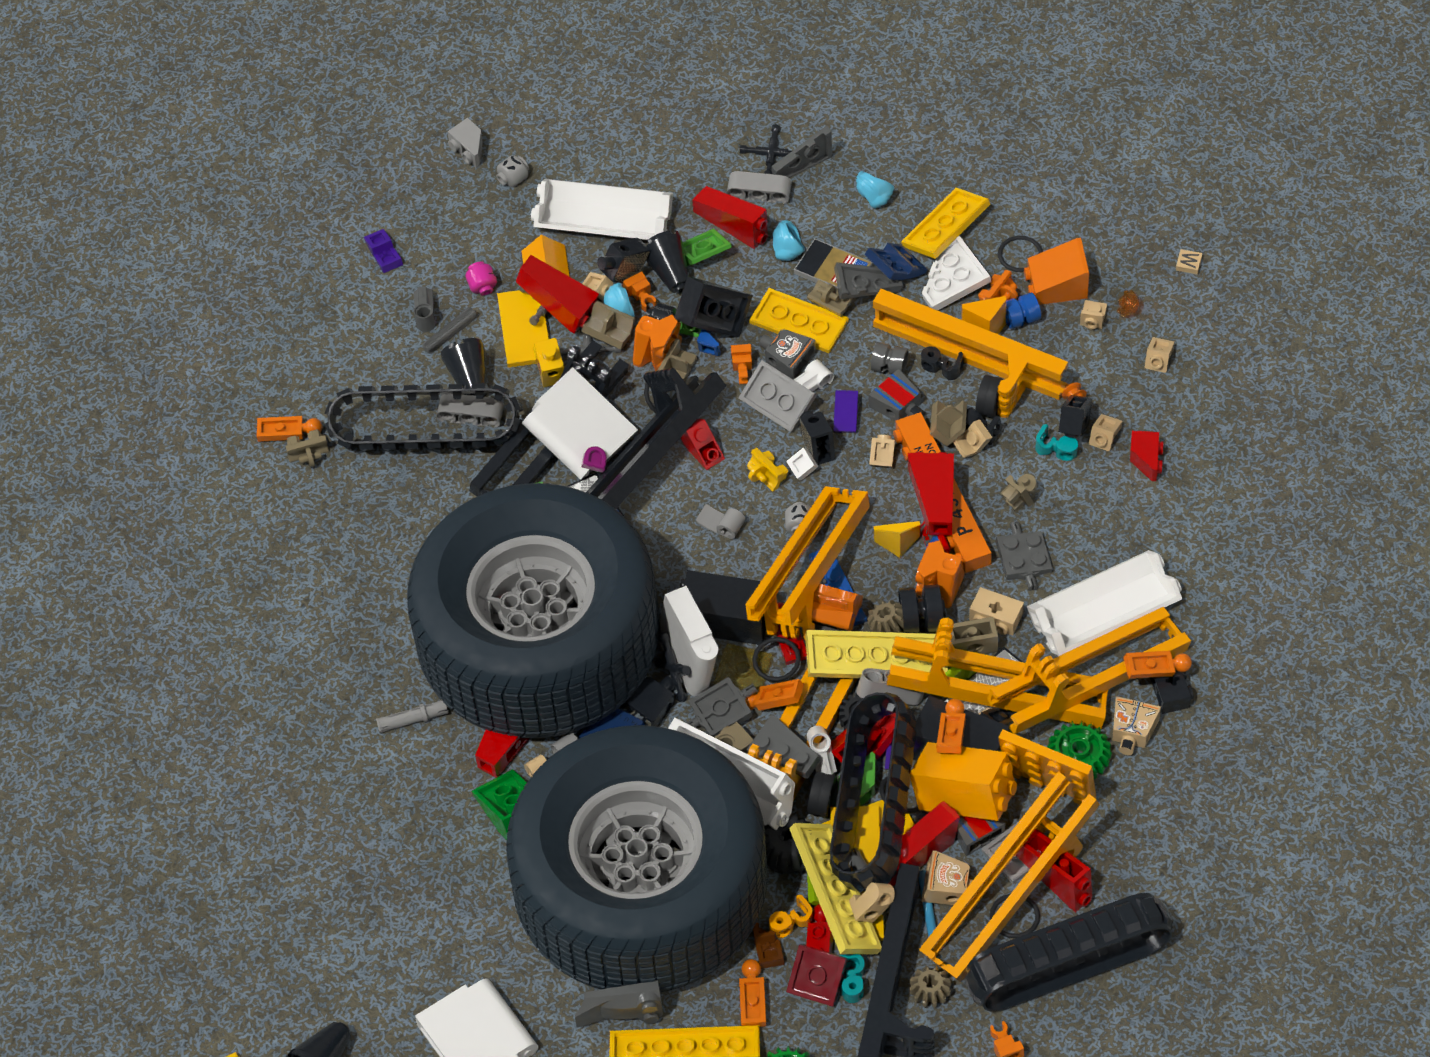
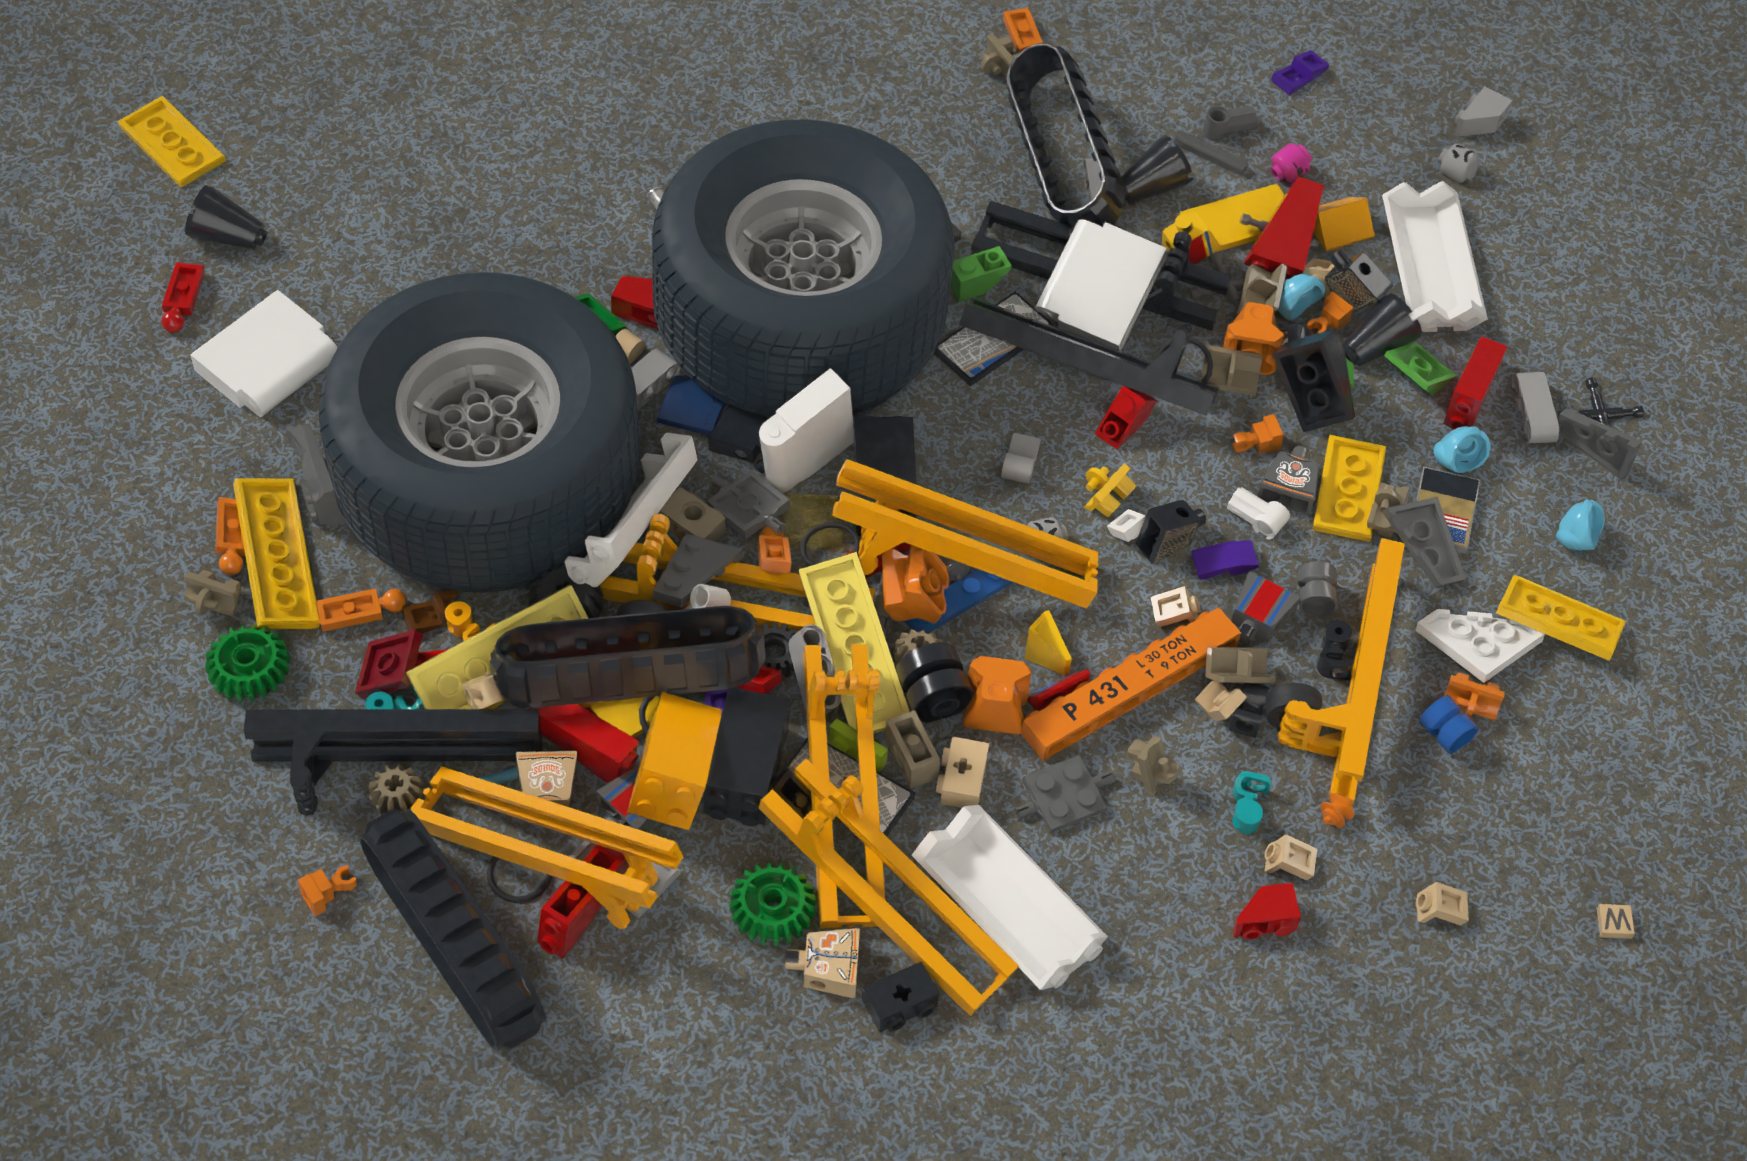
camera: 70 degrees right, 0 degrees up
magenta tile [581,446,607,473] -> none
blue slope [697,329,721,356] -> none
light grey tile [738,360,817,433] -> none
dark blue slope [865,243,928,280] -> none
red slope [908,452,954,535] -> none
orange plate [936,699,966,754] -> none
light orange slope [961,296,1006,334] -> none
black piece [998,236,1043,272] -> none
light orange plate [999,729,1097,805] -> none
orange slope [1024,238,1089,305] -> none
black brick [1058,395,1093,438] -> none
tan bracket [1080,300,1107,329] -> none
clear orange plate [1117,290,1139,317] -> none
orange plate [1123,651,1192,679] -> none

